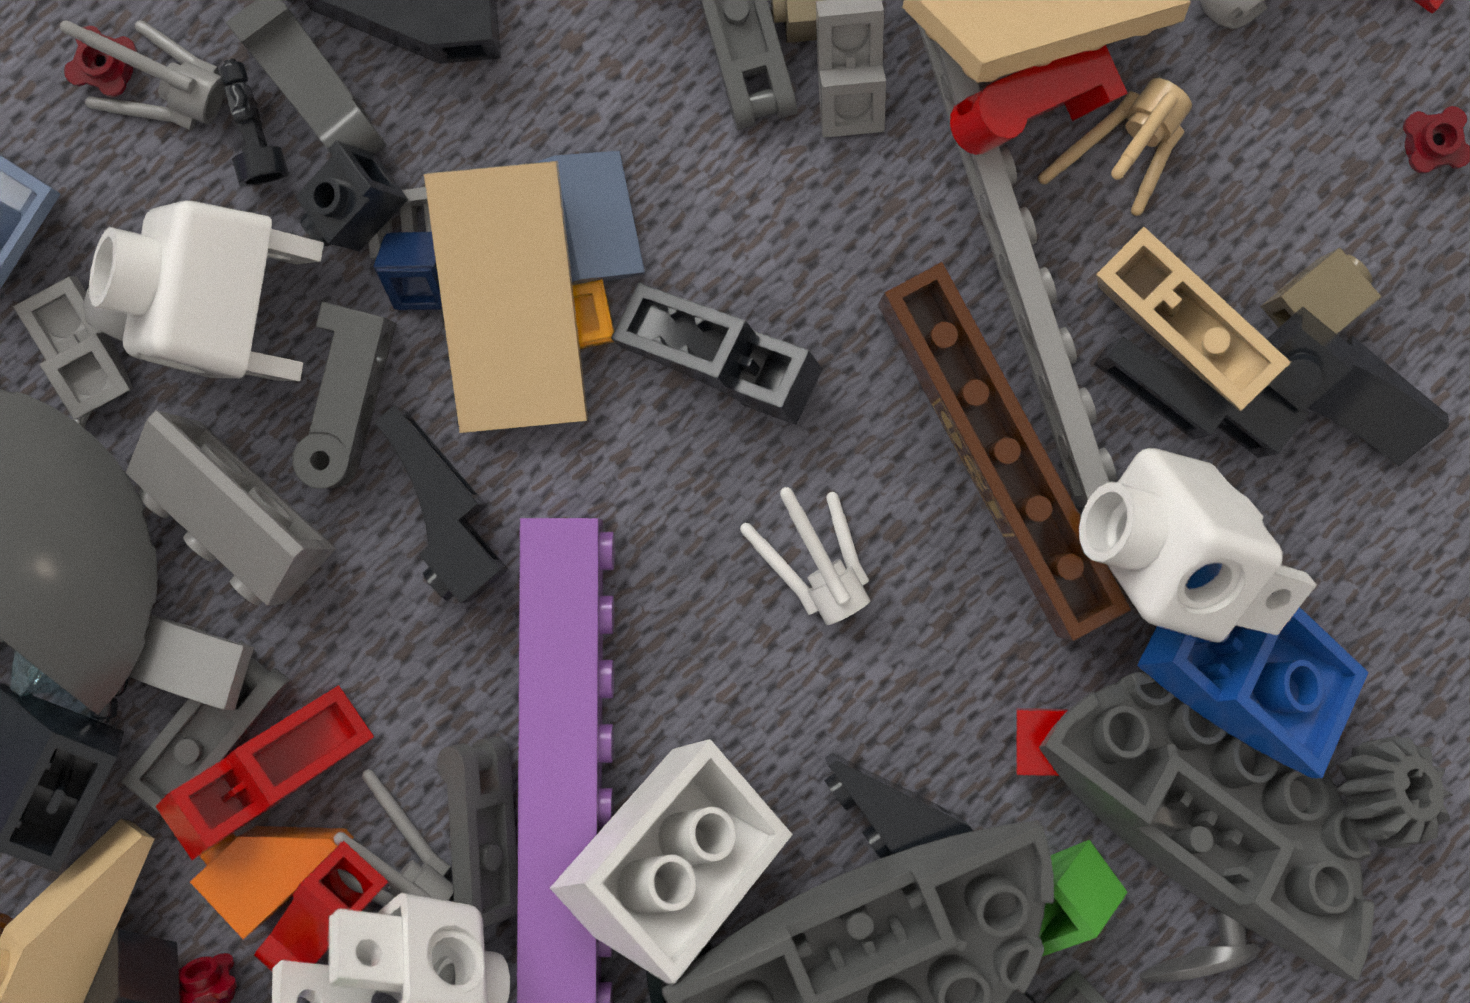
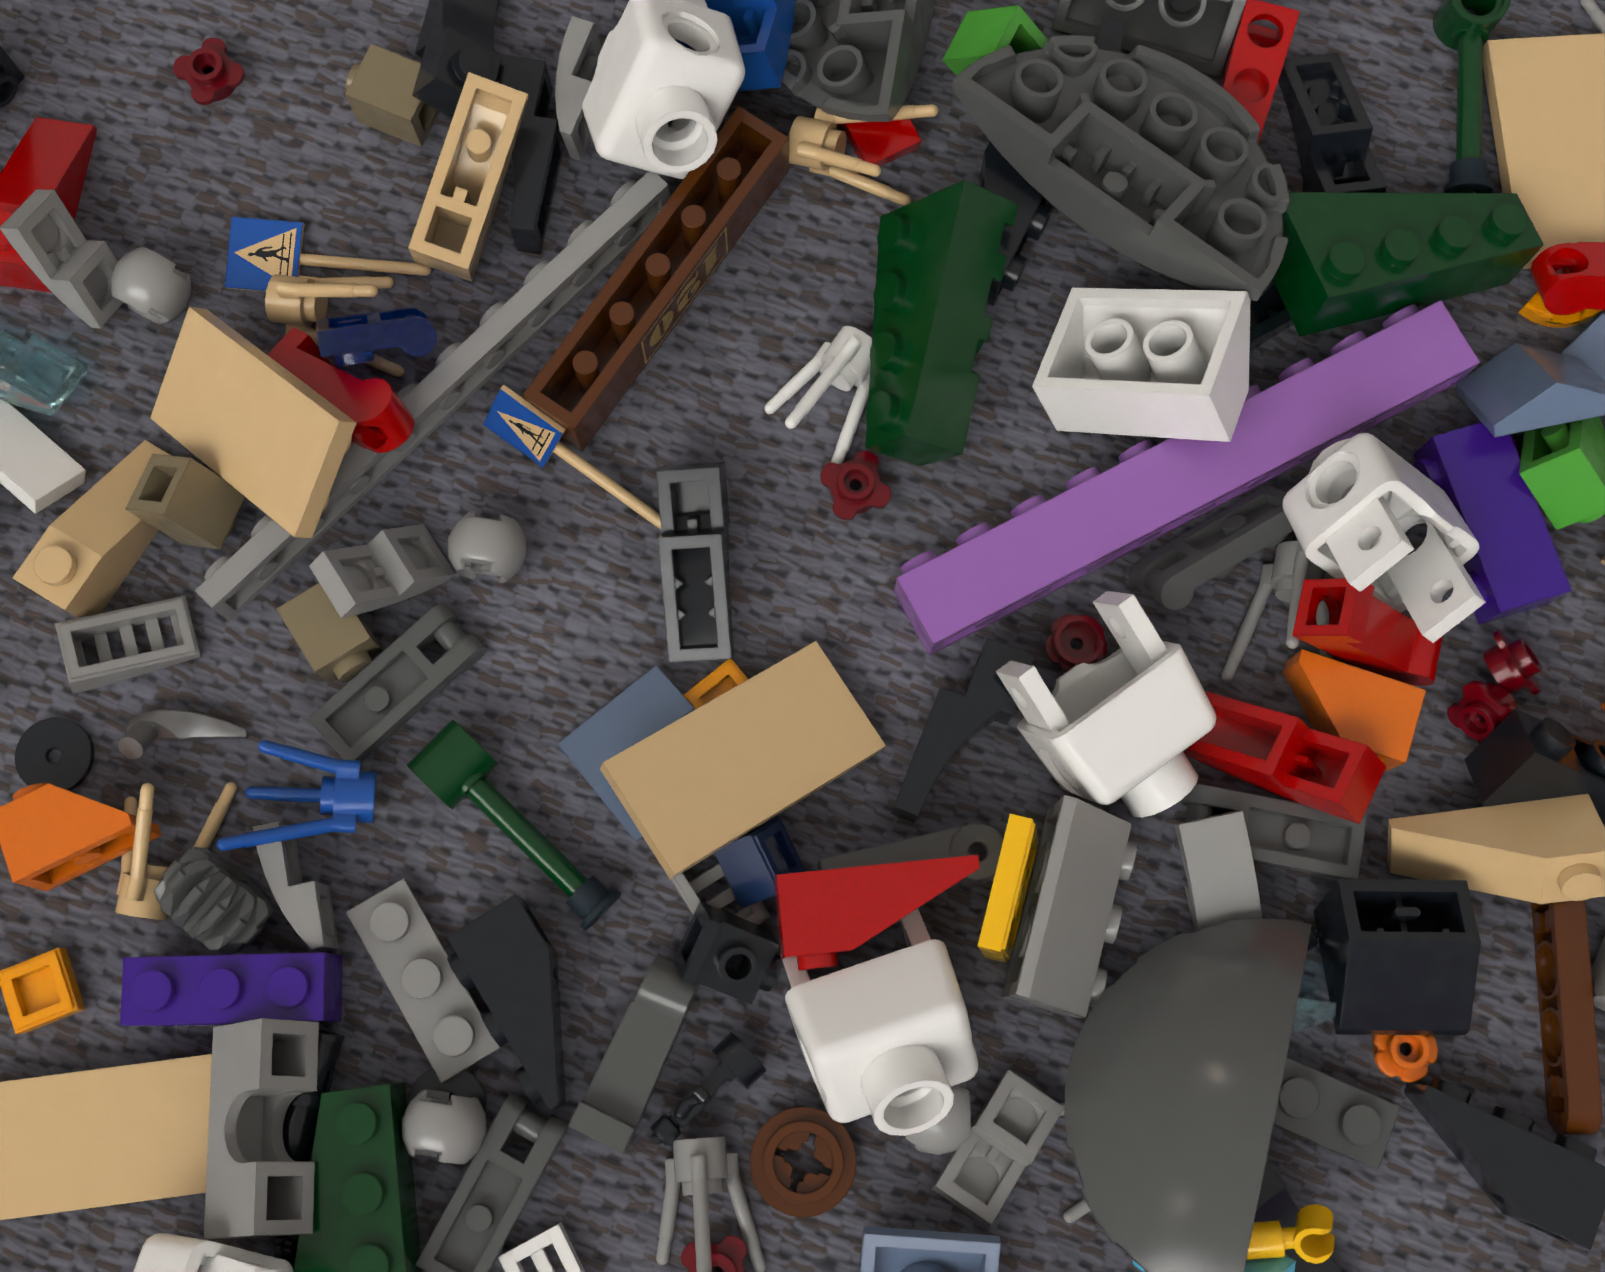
camera: 115 degrees left, 10 degrees down
none -> piece [225,217,432,292]
none -> clear blue plate [316,307,437,366]
none -> dark green piece [407,719,621,931]
none -> light grey piece [448,511,527,583]
none -> piece [483,385,661,529]
none -> light grey slope [555,16,602,161]
none -> reddish brown gear [750,1107,856,1217]
none -> red slope [774,855,980,971]
none -> tan plant [789,104,939,206]
none -> dark red plate [820,451,891,520]
none -> dark green wedge [865,180,1019,466]
none -> yellow tile [977,814,1039,963]
none -> white piece [996,591,1217,818]
none -> dark red plate [1045,614,1108,672]

